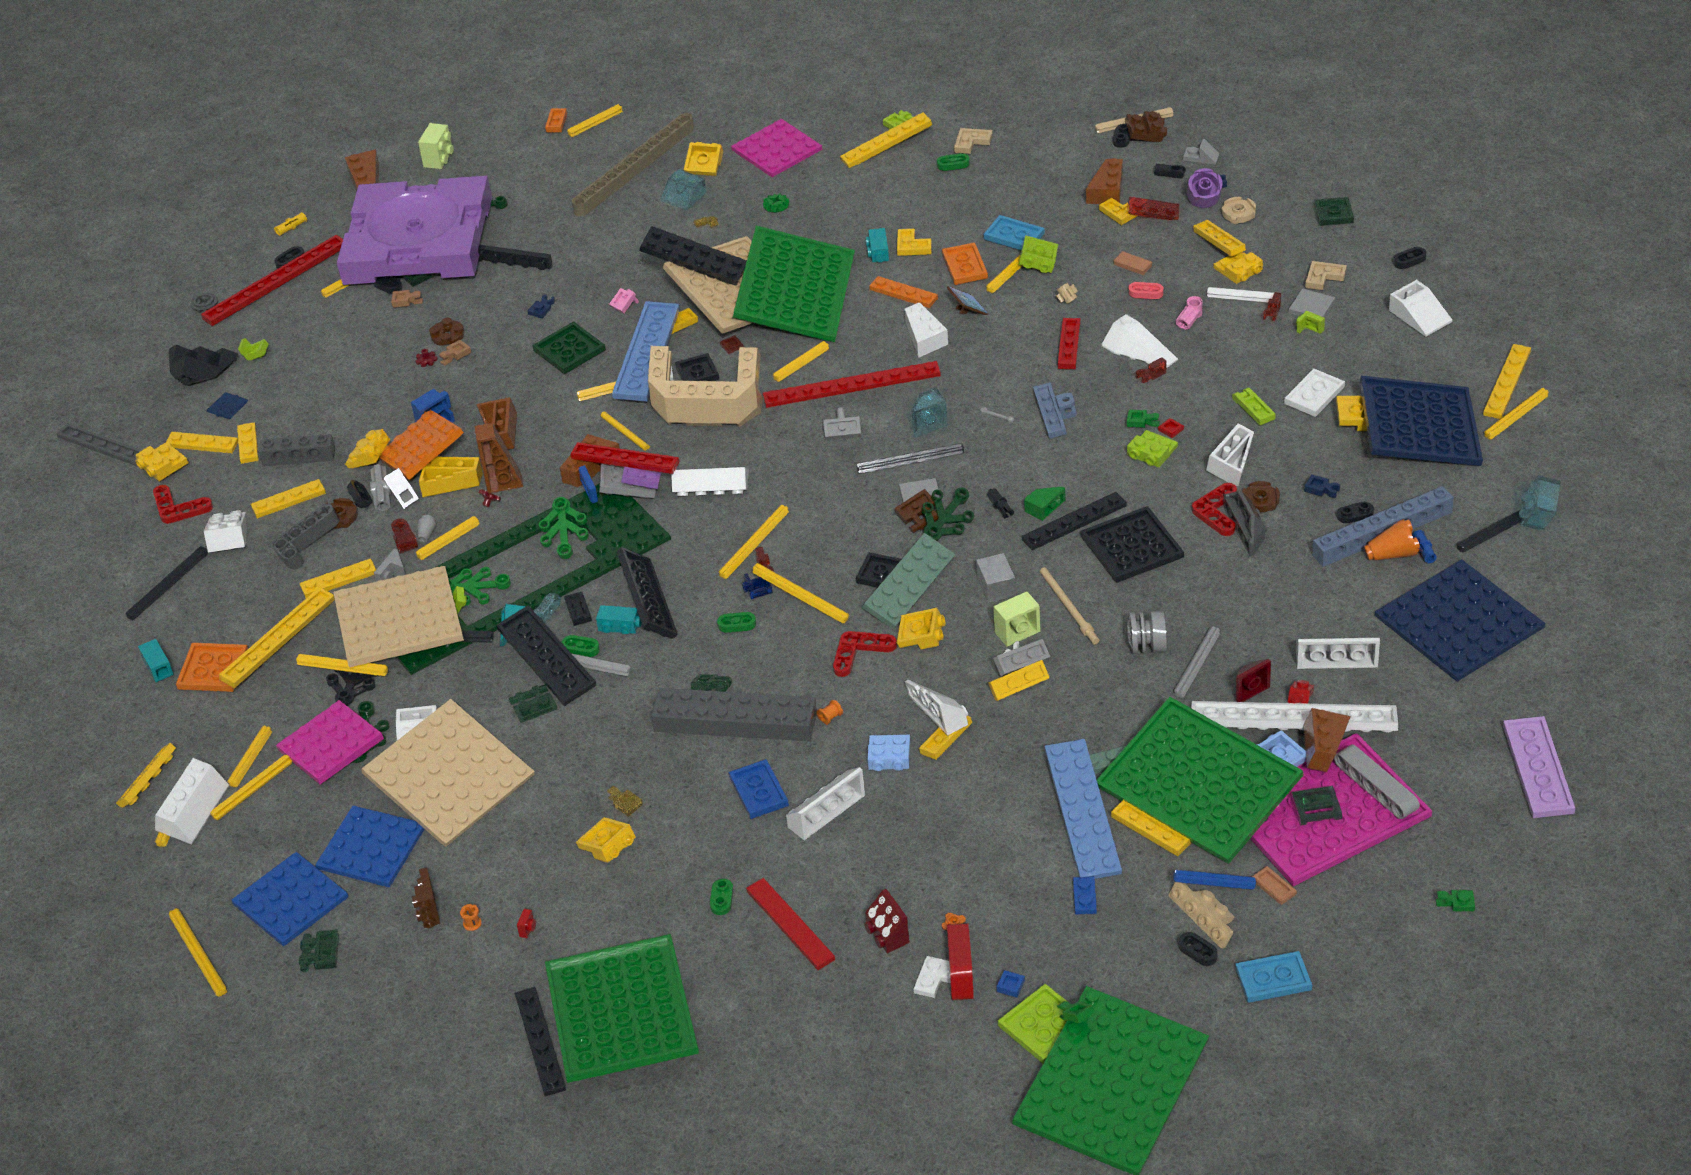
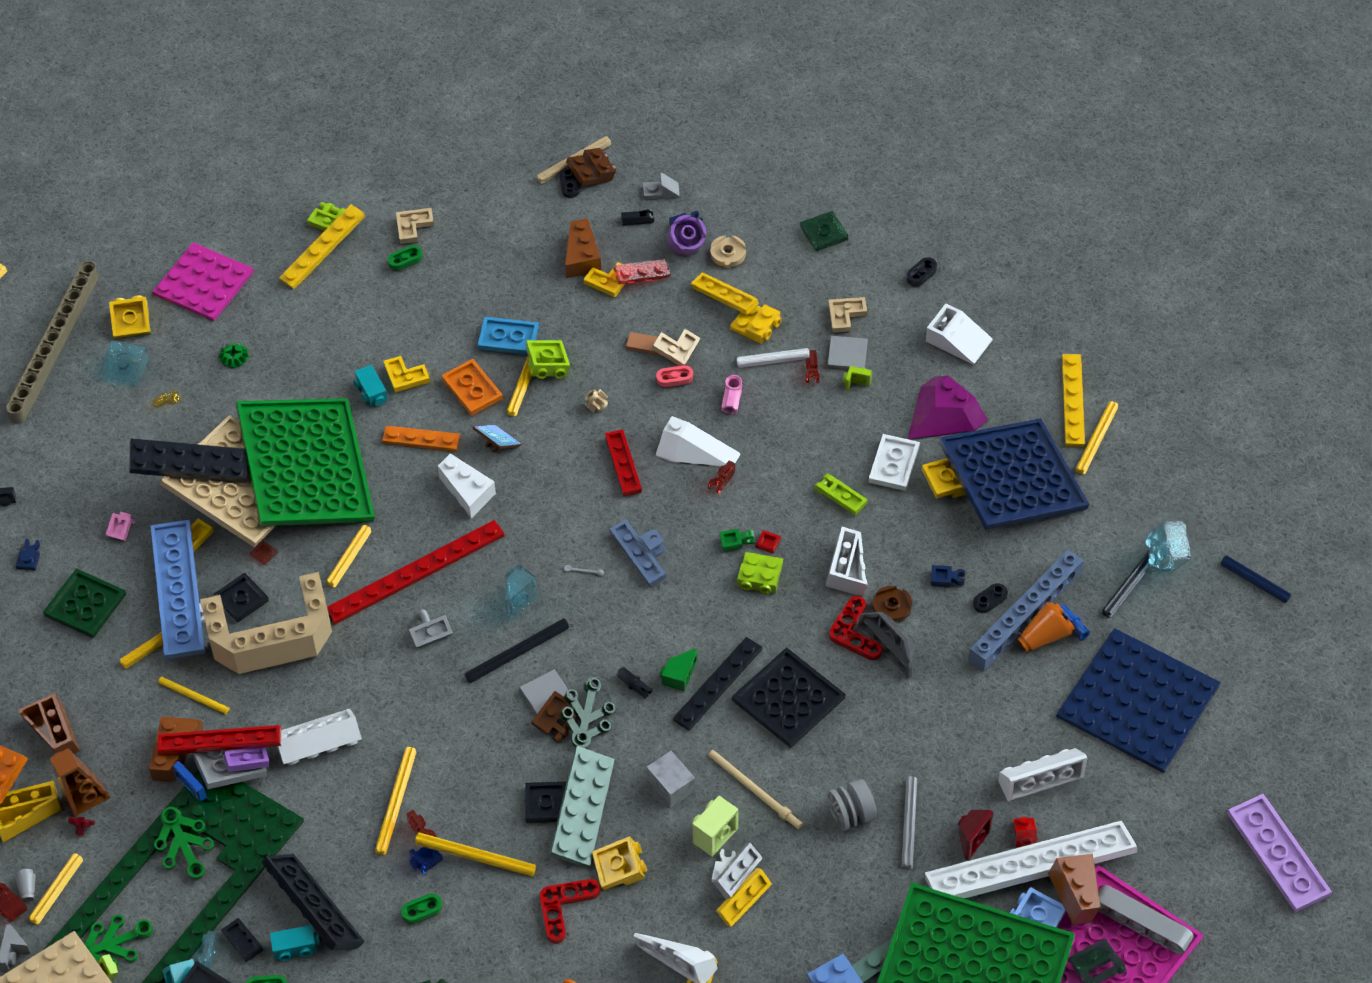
camera: 25 degrees left, 10 degrees up
none -> tan plate [651,329,701,366]
none -> magenta wedge [908,376,988,440]
none -> dark blue axle [1221,555,1291,603]

